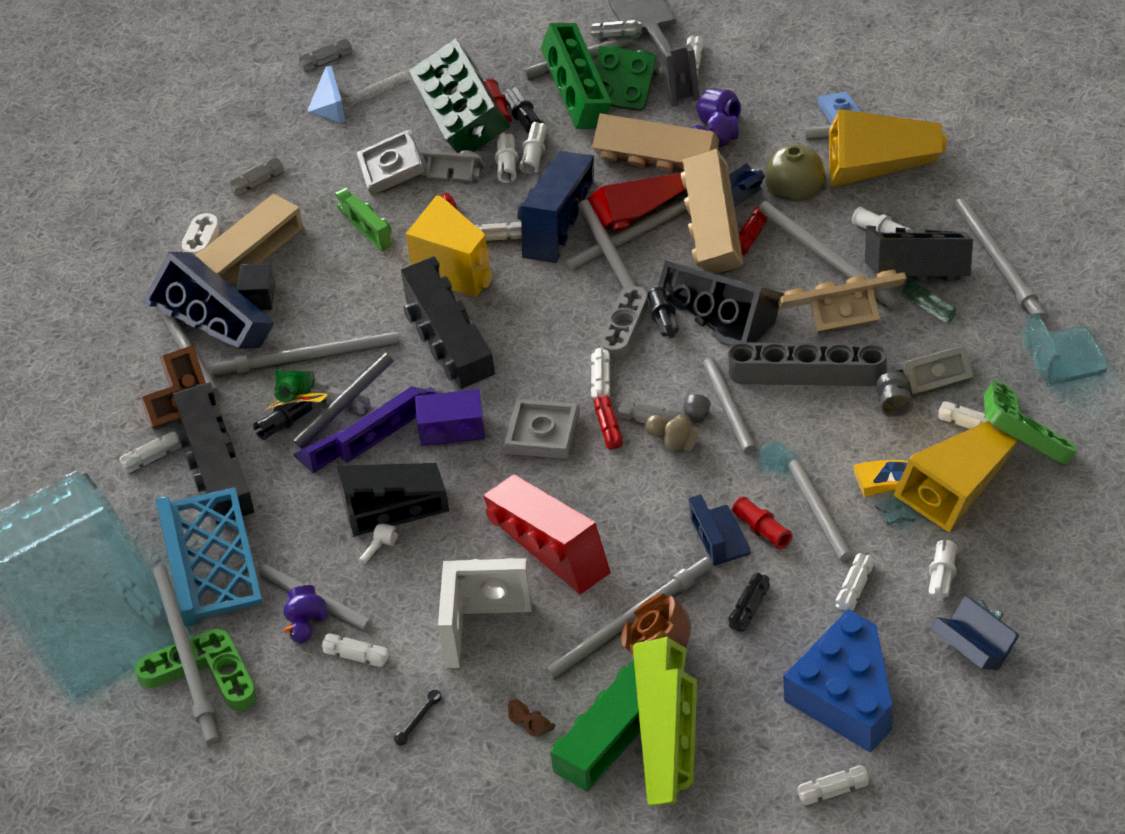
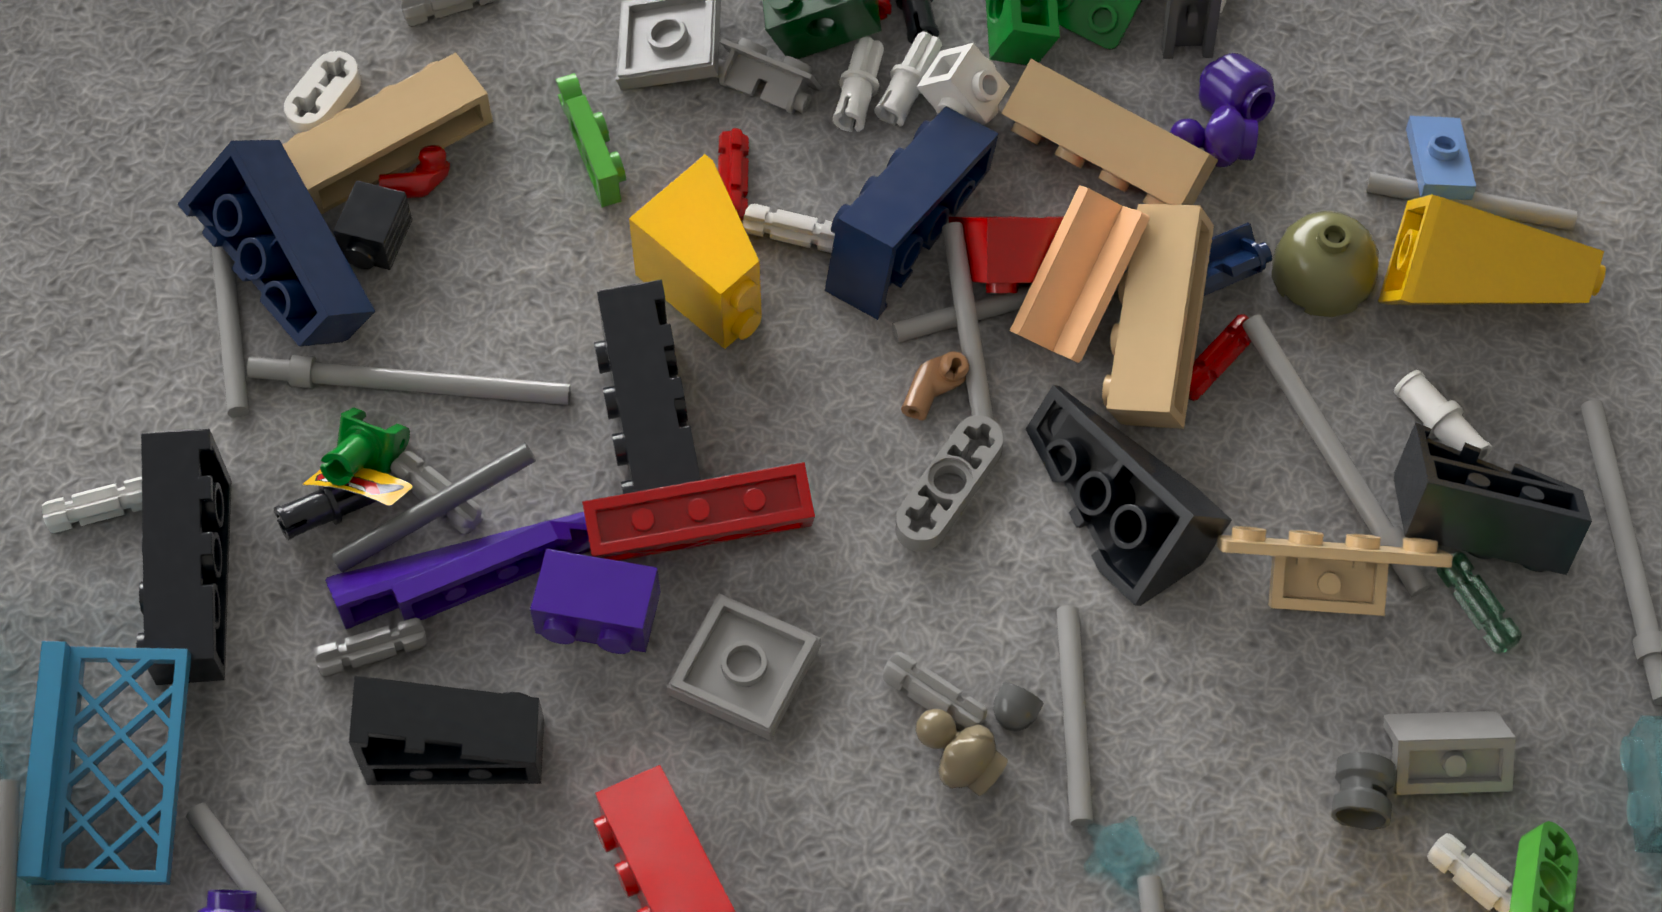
camera: 10 degrees right, 15 degrees up
dark orange brick [140,345,206,427] -> none
white hand [359,524,398,564] -> none
white axle [591,348,610,400] -> none
red axle [594,395,623,450] -> none
black axle [647,287,679,339] -> none
dark grey beam [728,342,887,386] -> none
none -> light grey axle [314,618,427,676]
none -> red arm [379,145,450,198]
none -> red fence [582,462,815,561]
none -> medium nougat arm [901,351,969,421]
none -> white brick [917,43,1010,125]
none -> light nougat panel [1009,185,1150,363]

